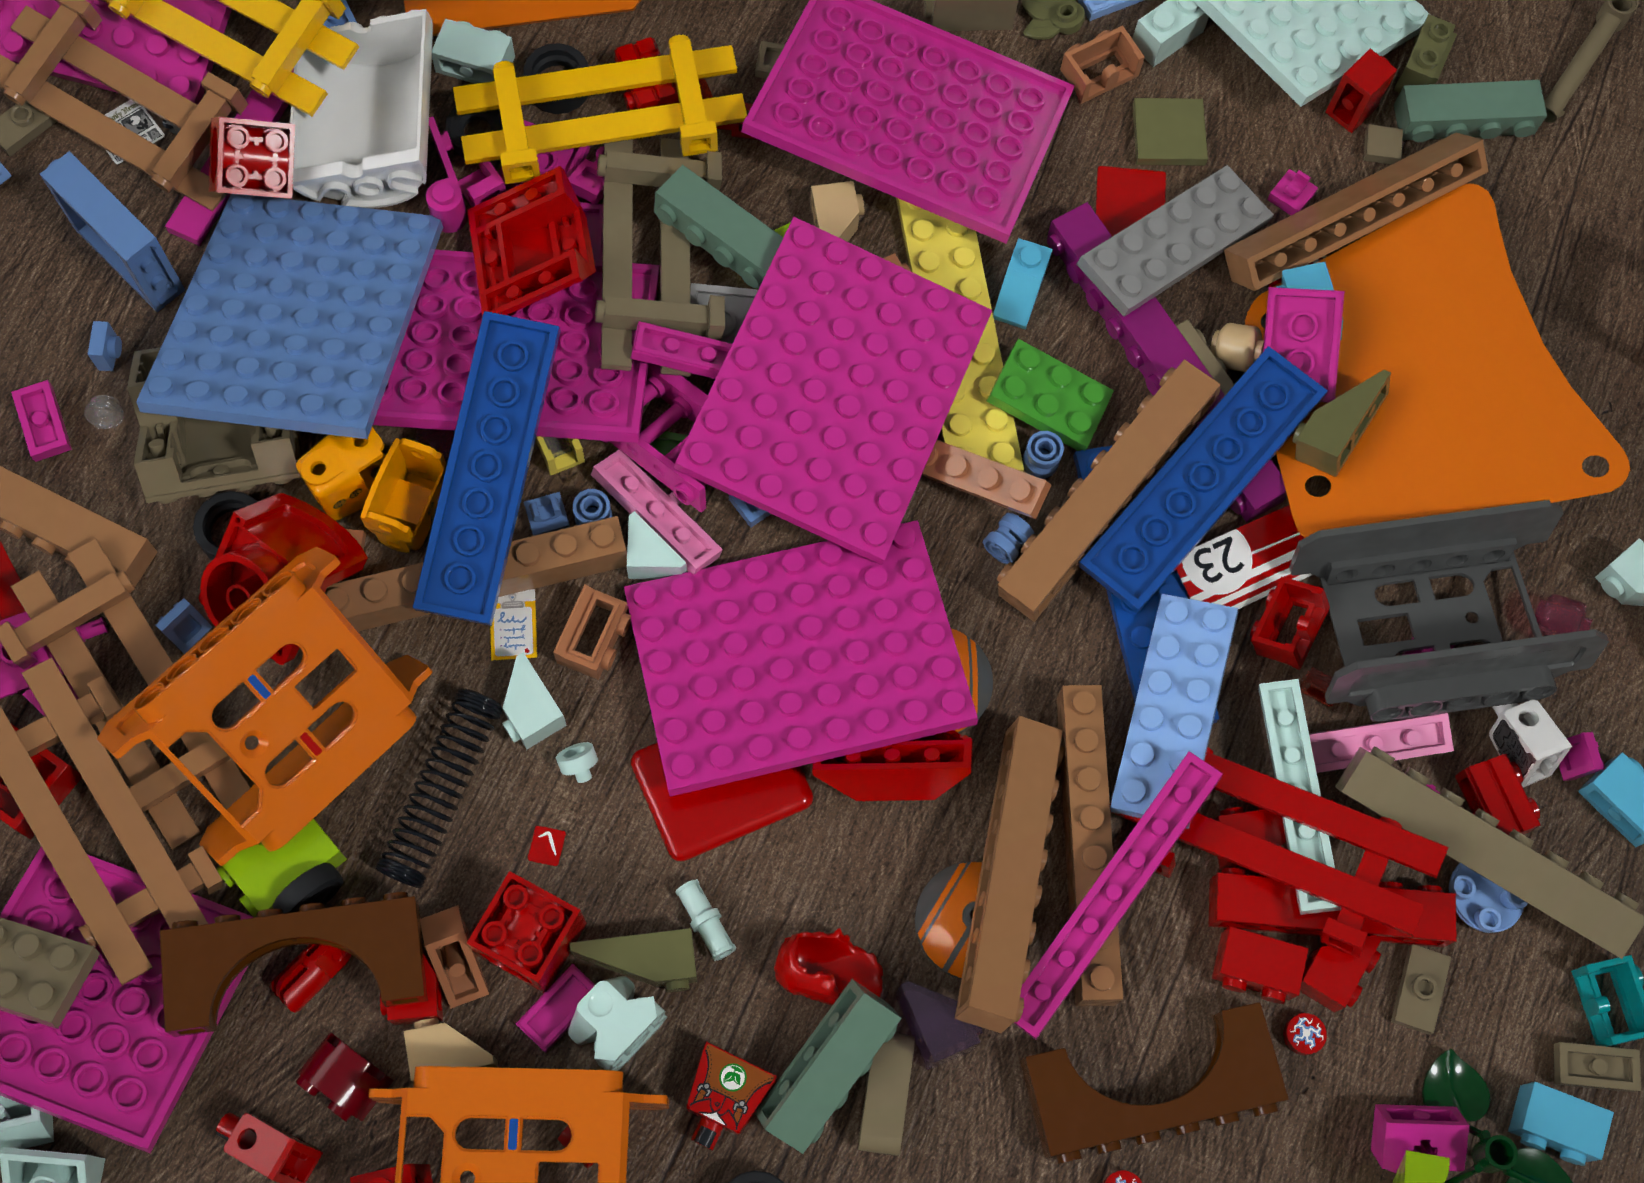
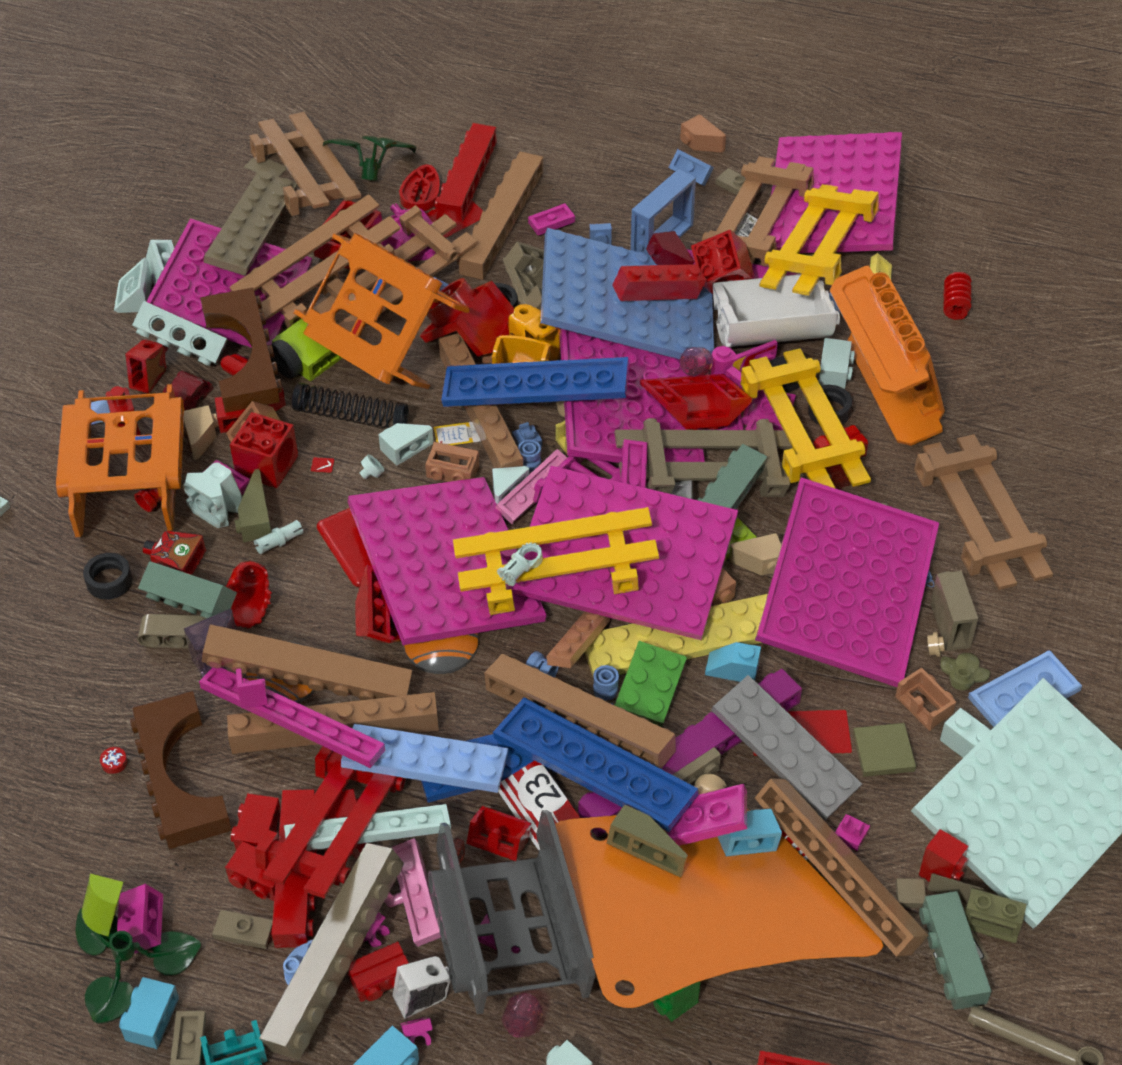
camera: 90 degrees right, 20 degrees down
red tile [1283,1013,1327,1056] -> none
none -> light aqua brick [132,301,228,366]
none -> dark pink panel [236,669,268,709]
none -> yellow fence [453,507,659,615]
none -> light aqua connector [497,542,543,586]
none -> red brick [612,264,706,301]
none -> dark red slope [646,231,695,265]
none -> clear pink head [680,347,713,377]
none -> tan plate [927,632,945,657]

